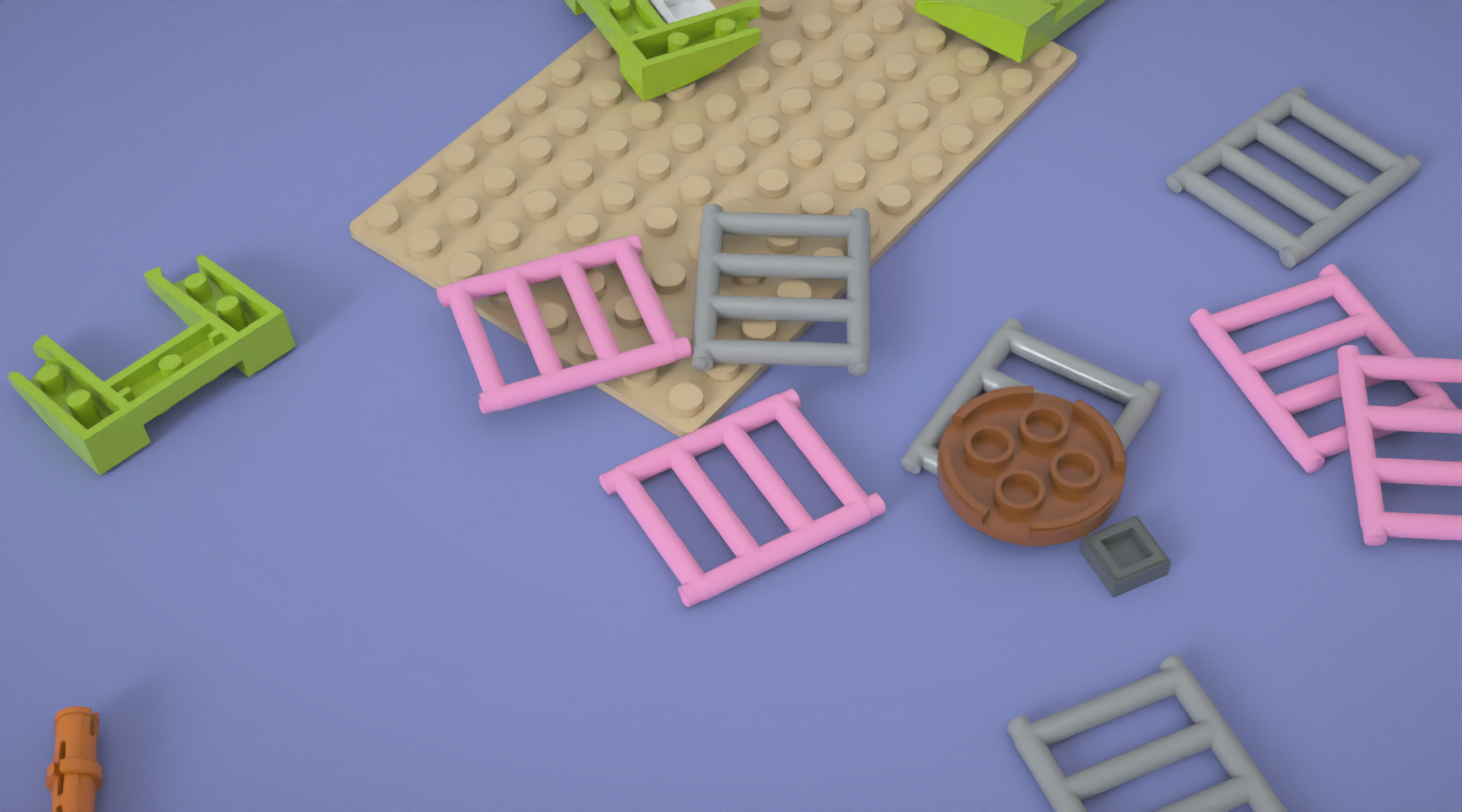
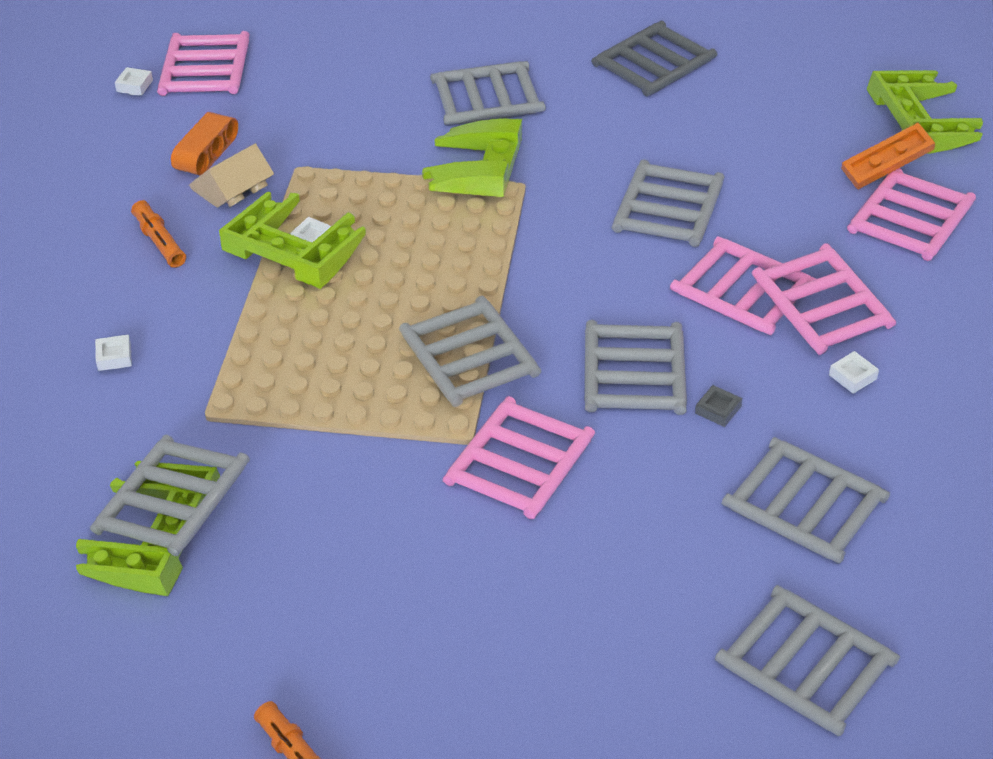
camera: 30 degrees left, 5 degrees down
bright pink bar [436,235,693,415] -> none
dark orange tile [937,386,1127,546] -> none
none -> light grey bar [90,435,250,556]
none -> white plate [95,335,132,371]
none -> white plate [829,351,879,394]

